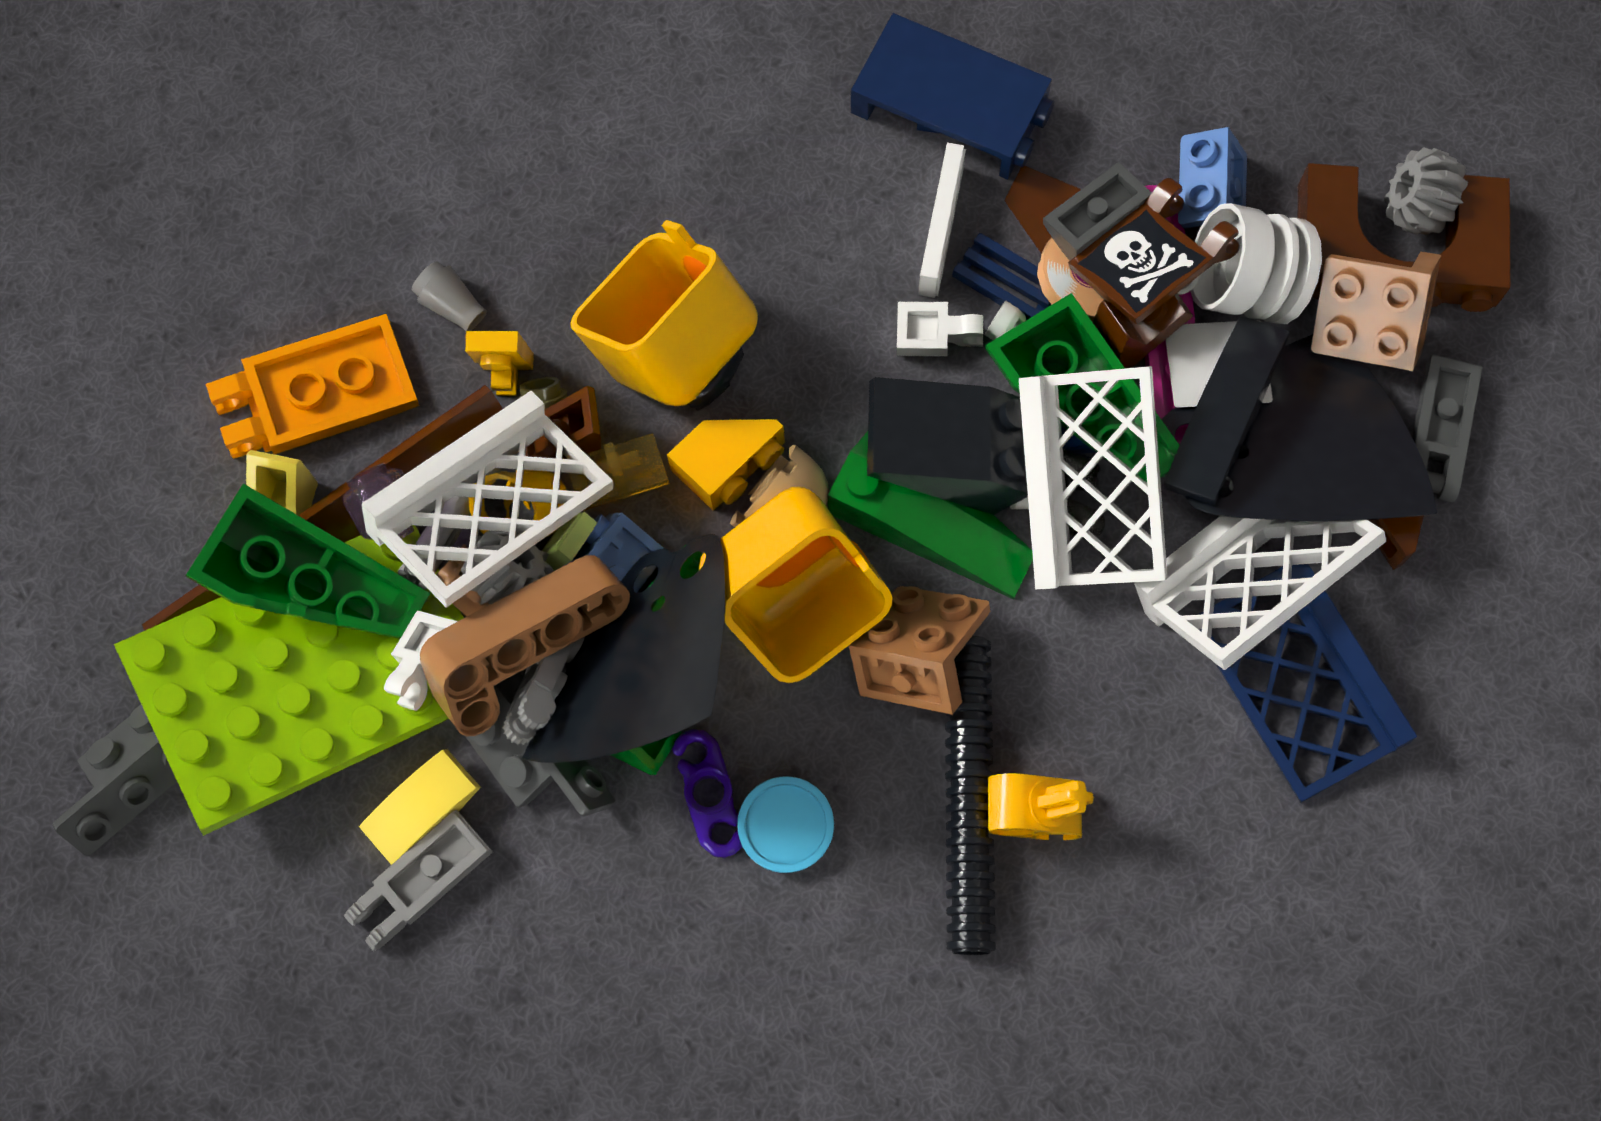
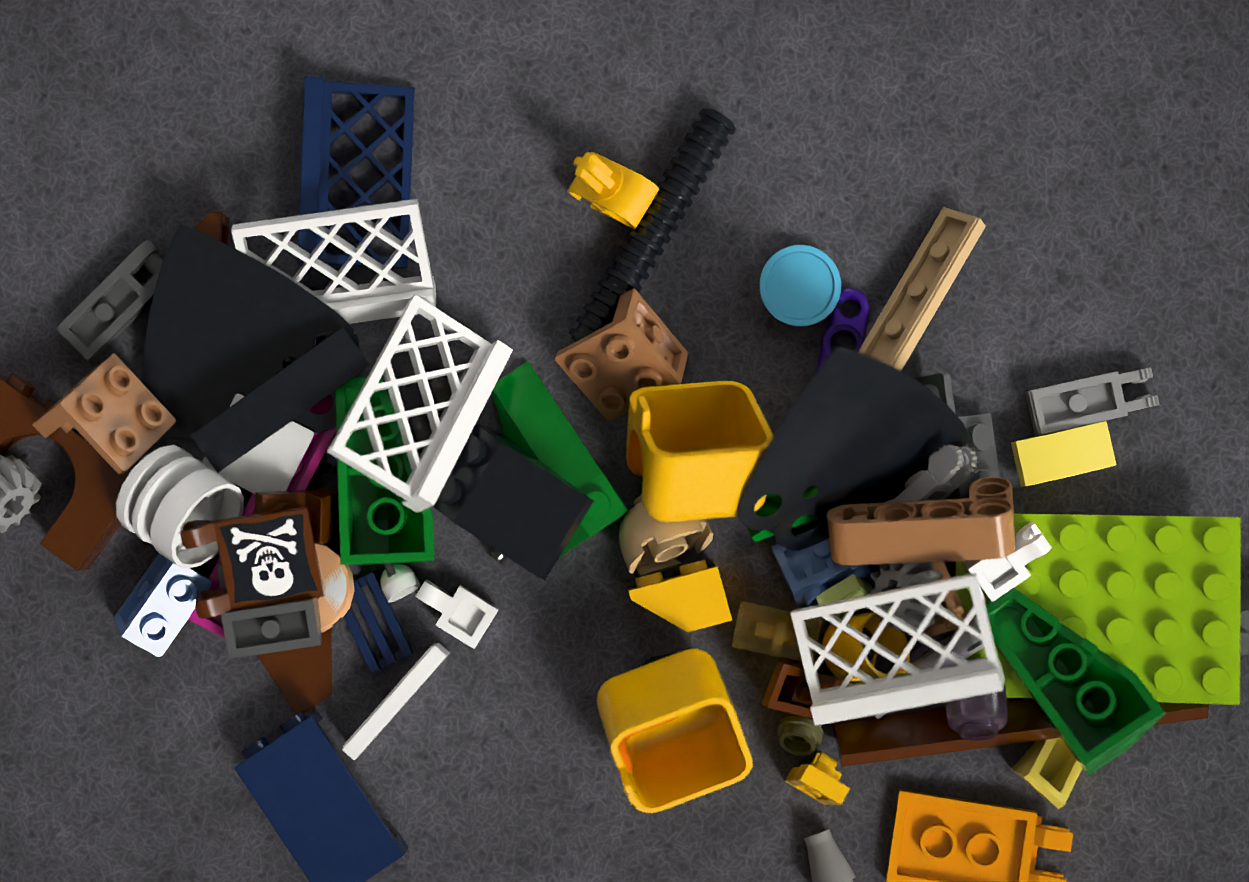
camera: 150 degrees left, 15 degrees up
none -> tan tile [858,207,986,371]

